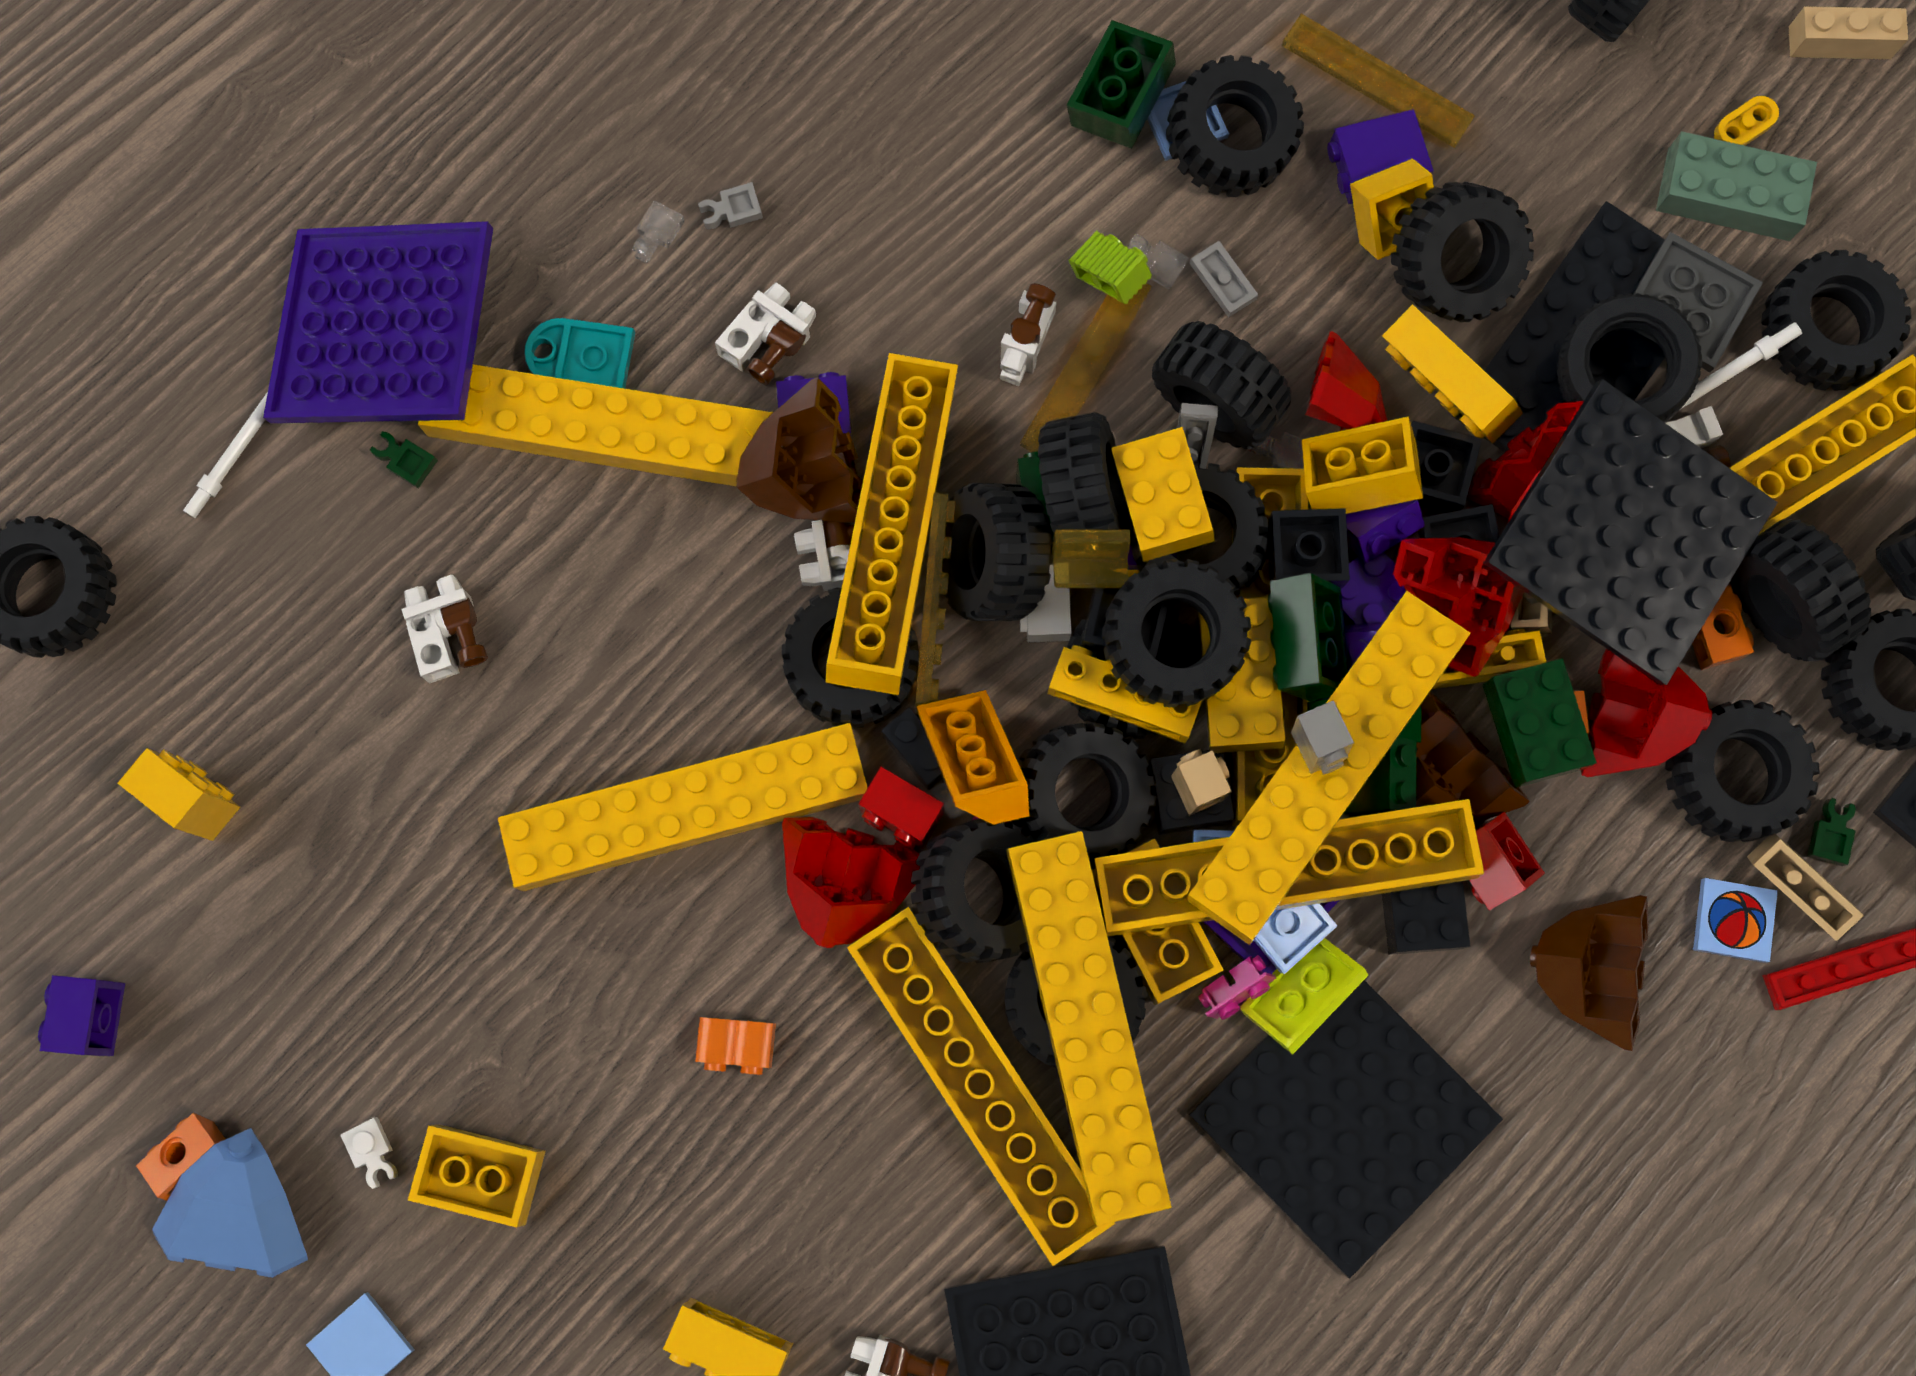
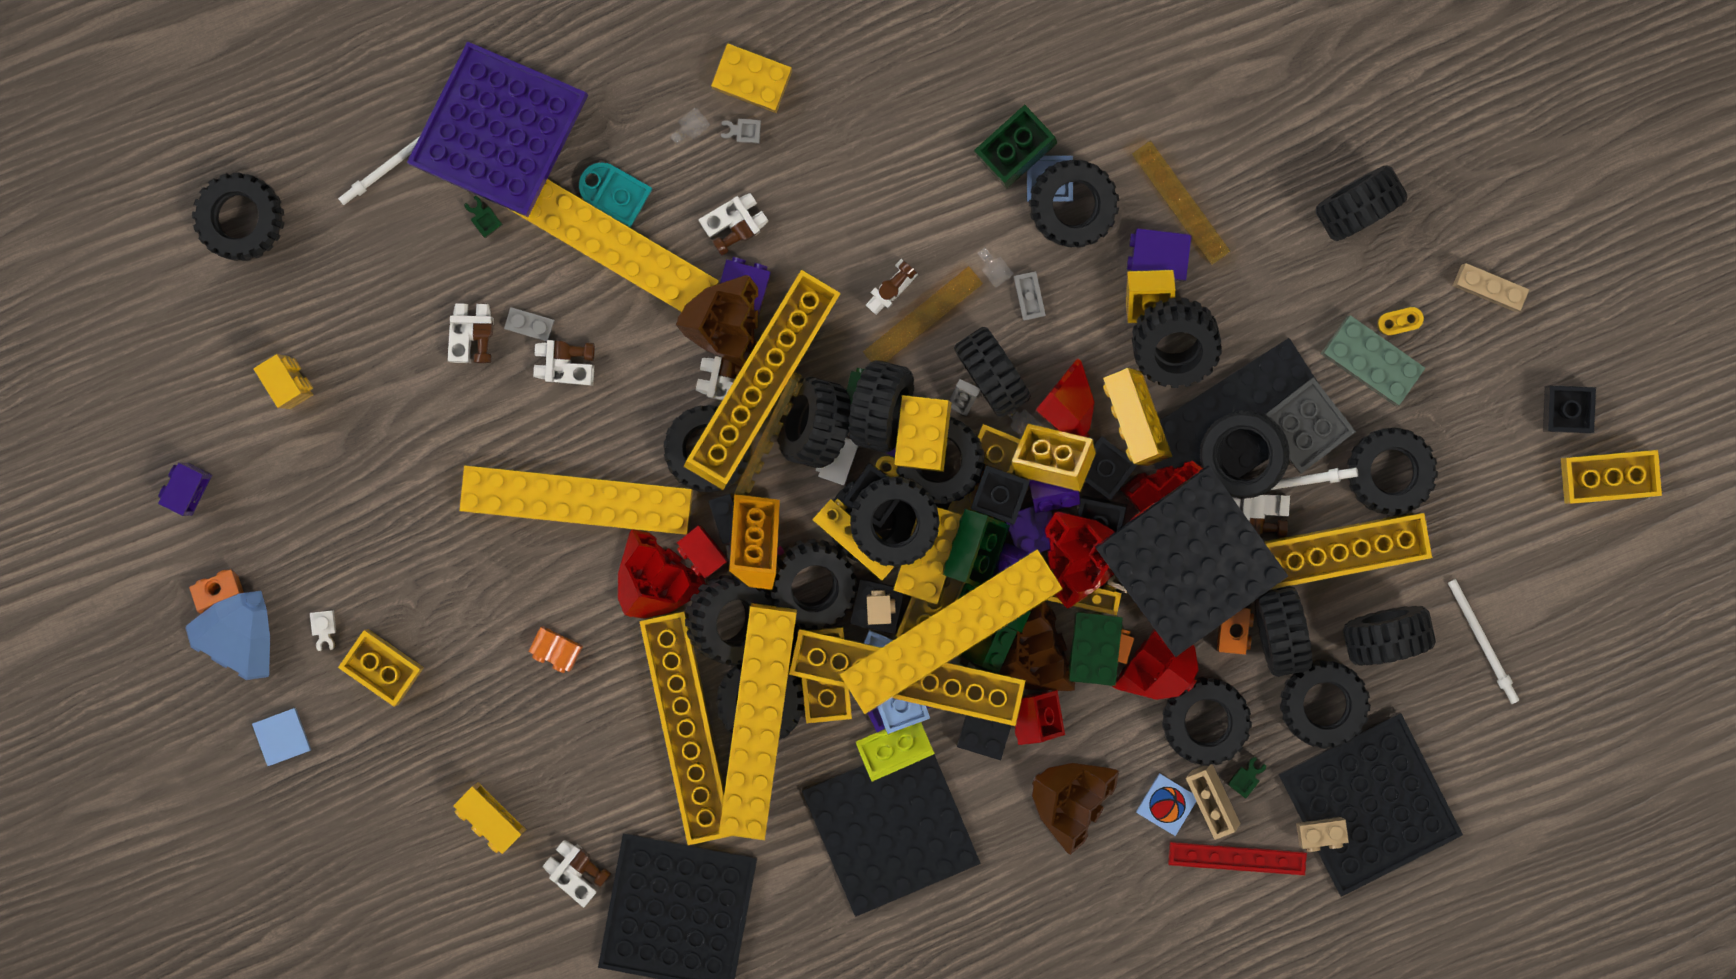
camera: 20 degrees right, 10 degrees up
clear yellow panel [1052,530,1131,588] -> none
lime brick [1068,231,1152,304] -> none
dark pink hinge [1198,955,1276,1020] -> none
light grey brick [1291,700,1354,775] -> none
none -> light grey plate [504,307,555,342]
none -> white hips [533,340,595,386]
none -> yellow brick [711,43,792,113]

